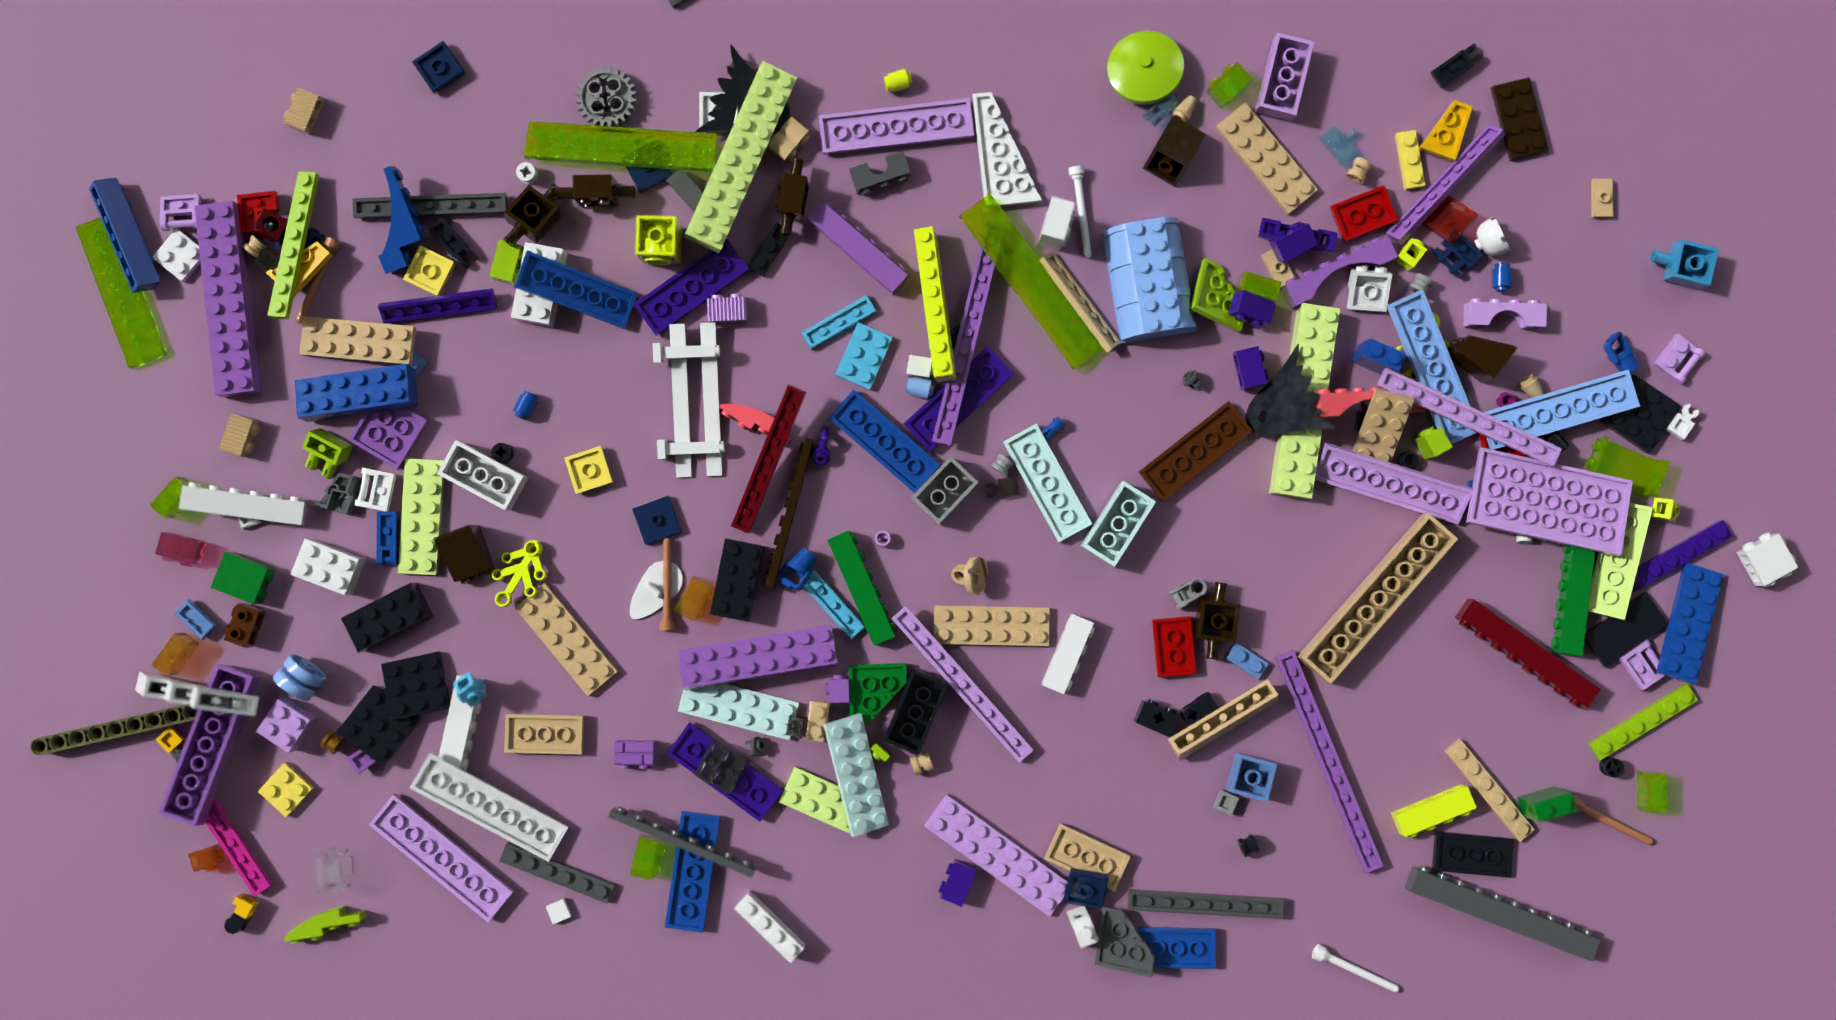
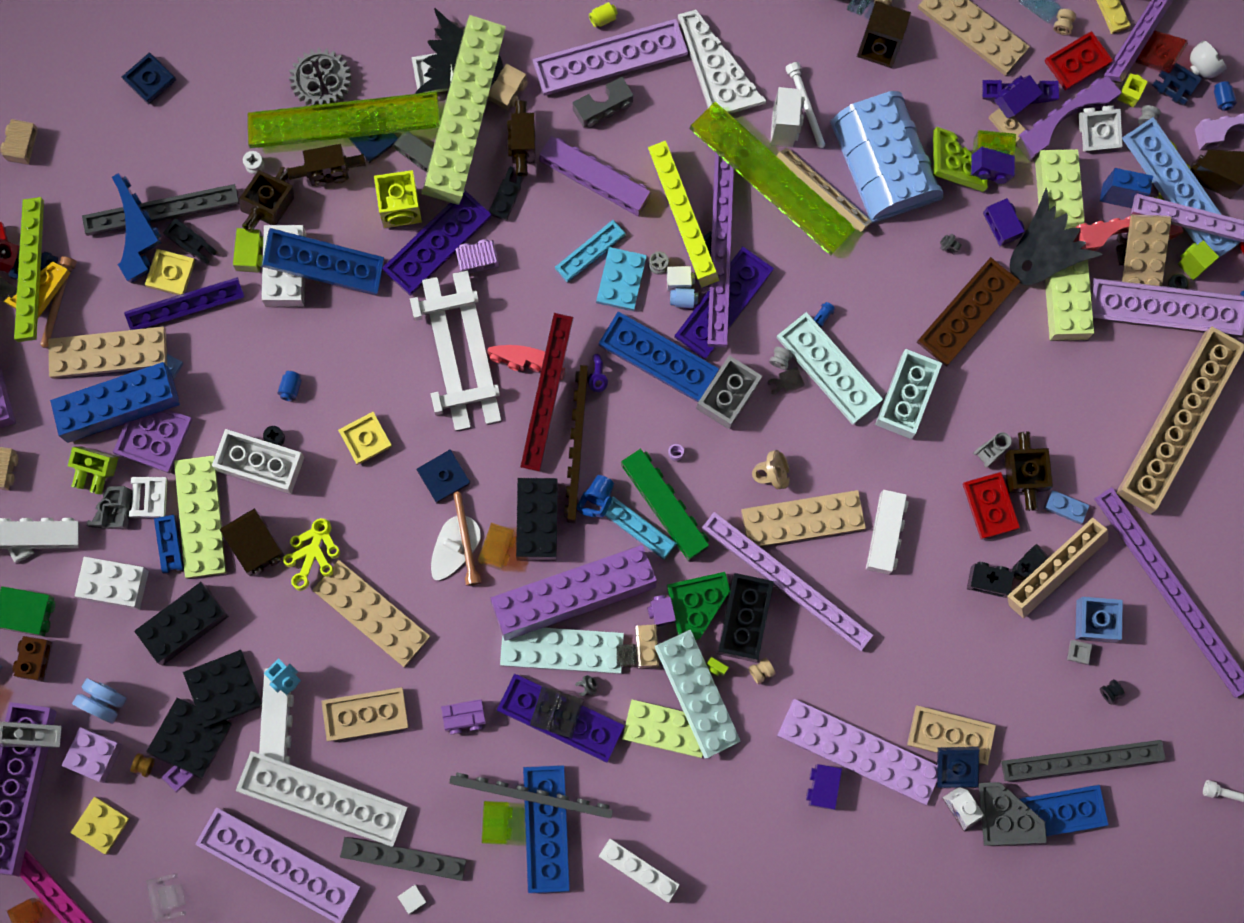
camera: 15 degrees left, 10 degrees down
none -> light grey wheel [649,251,669,275]

